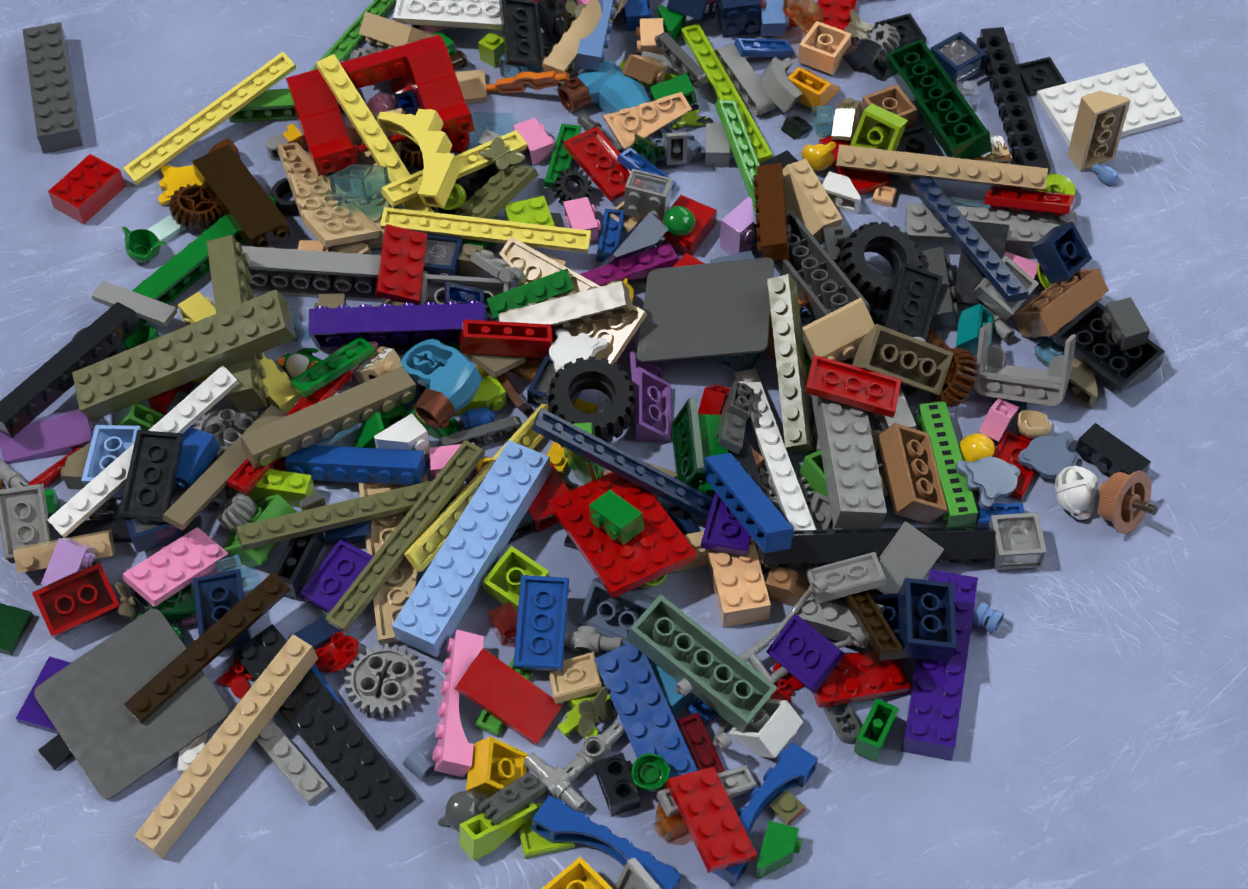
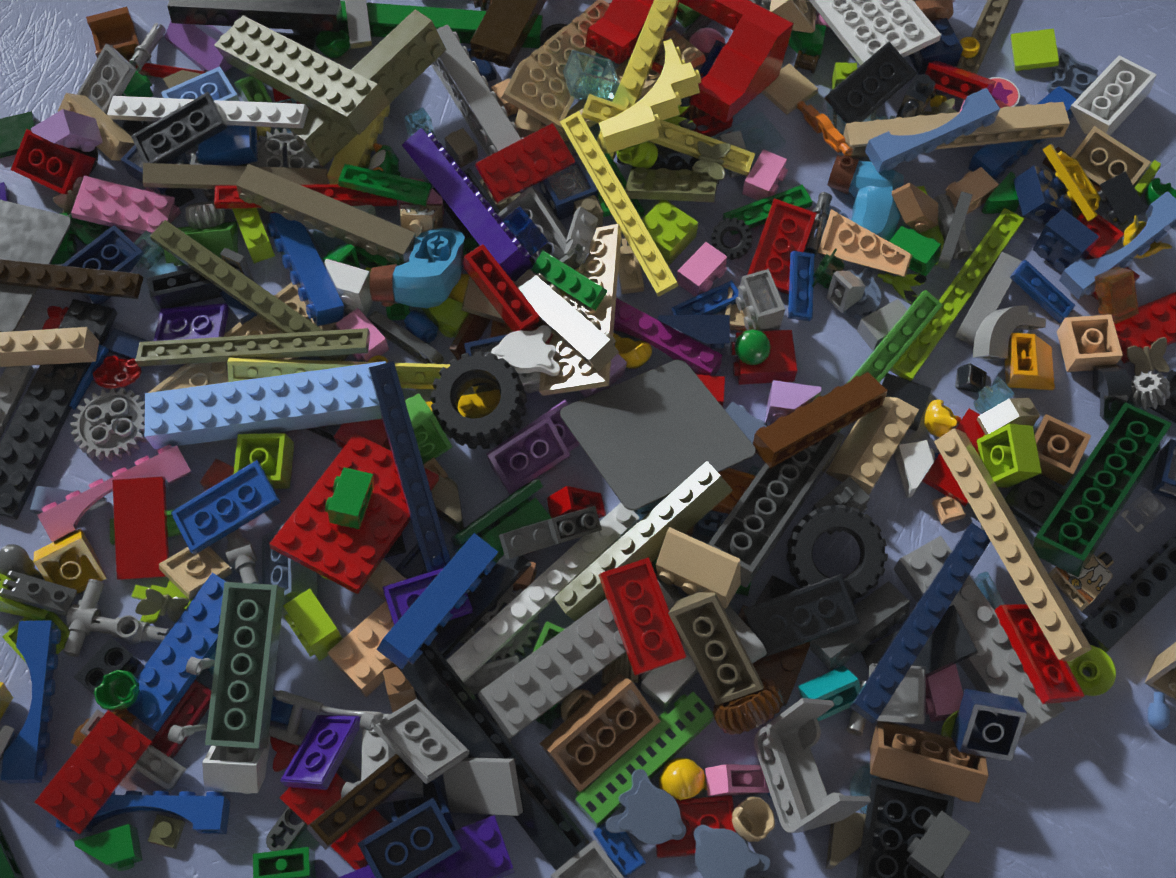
camera: 55 degrees right, 10 degrees up
none -> lime brick [283,588,343,661]

